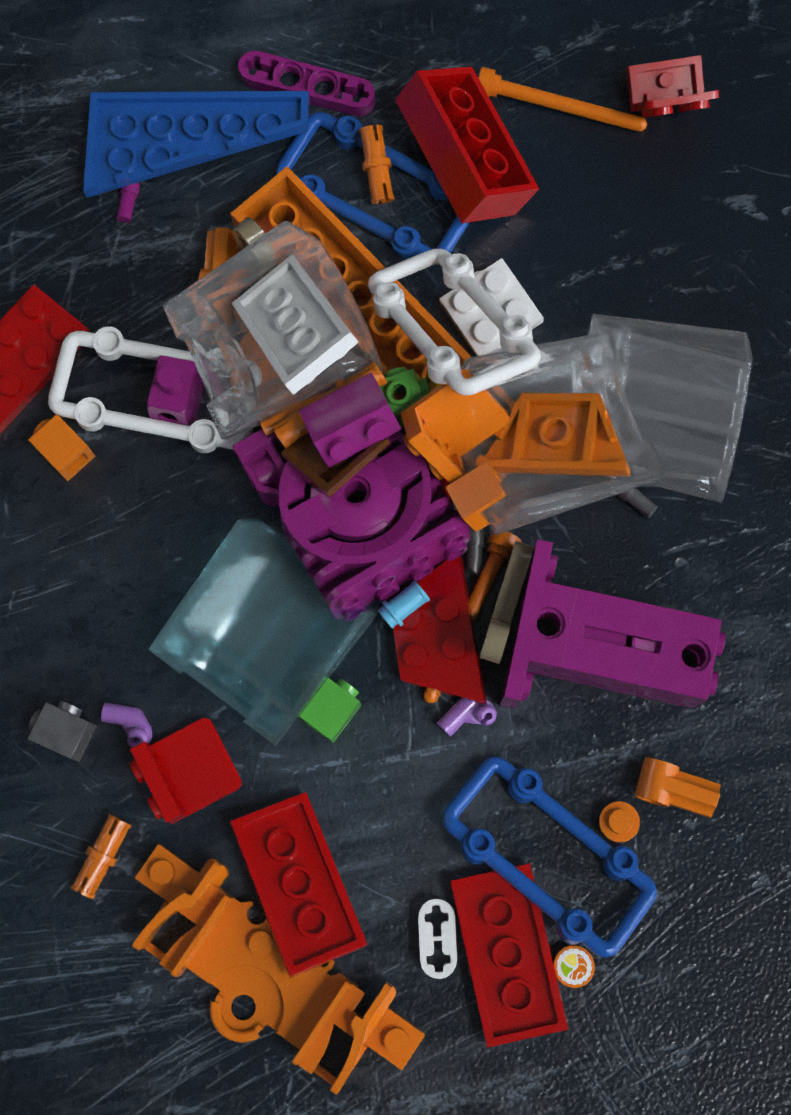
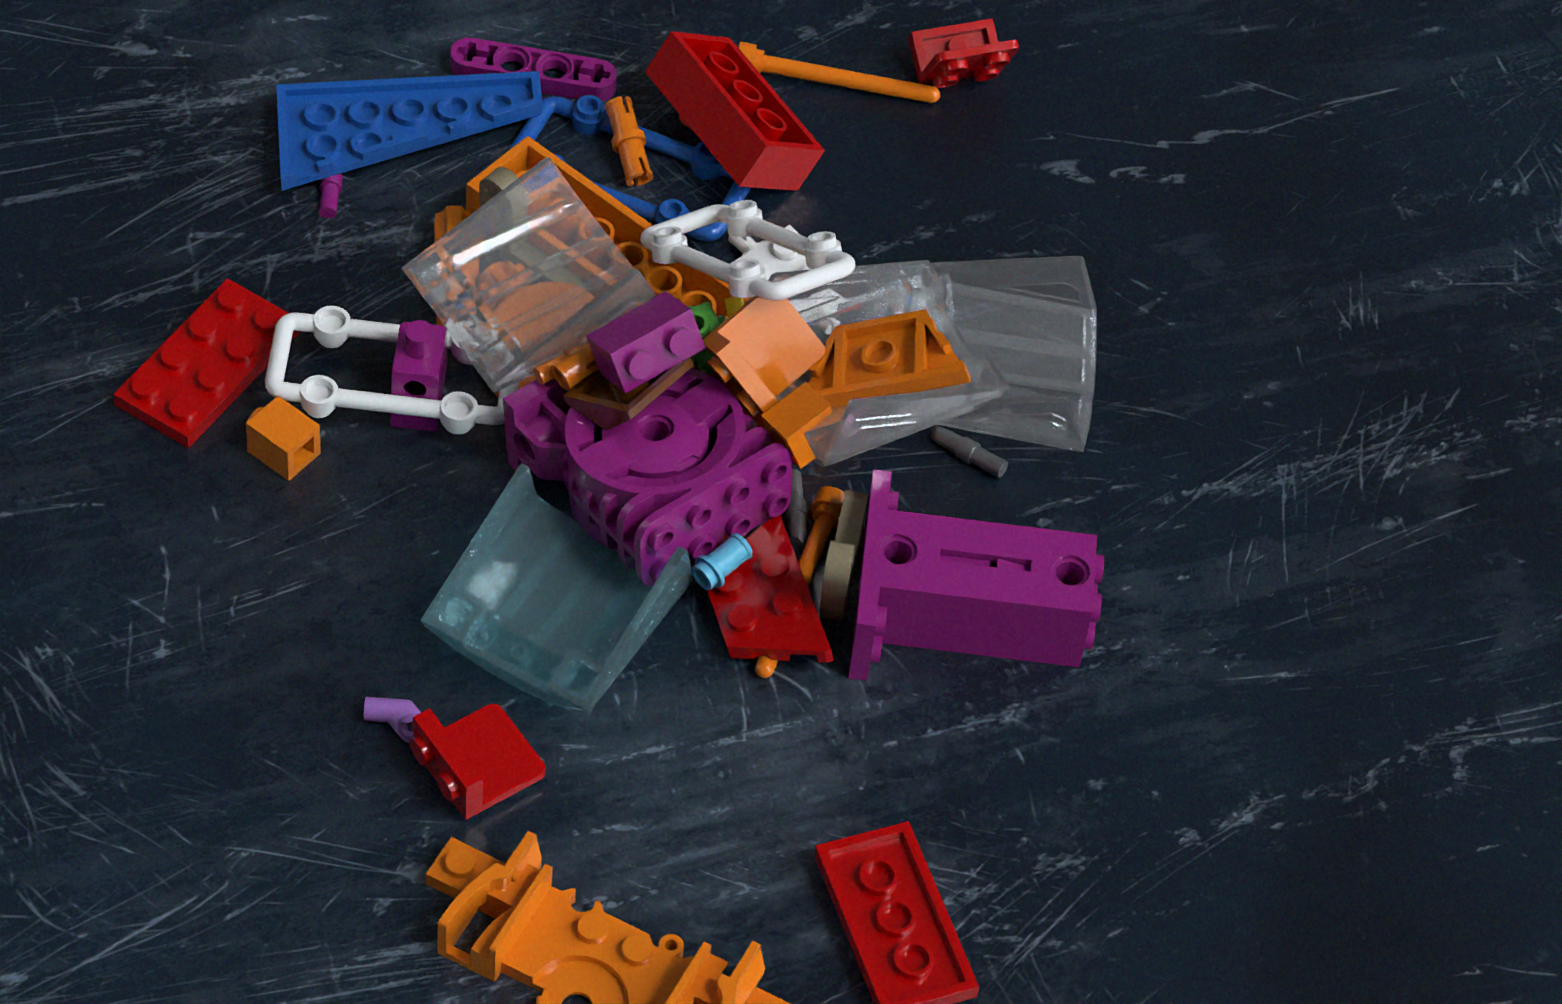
camera: 15 degrees left, 25 degrees down
flat silver brick [28,701,97,762] -> none
orange pin [70,814,132,899] -> none
red plate [230,792,367,979] -> none
white plate [232,254,358,395] -> none
bright green brick [299,678,361,743] -> none
white beam [418,898,457,979] -> none
medium lavender arm [436,698,497,737] -> none
blue bar [442,756,657,958] -> none
tile [553,945,595,988] -> none
orange plate [599,801,640,842] -> none
orange piece [634,757,721,818] -> none

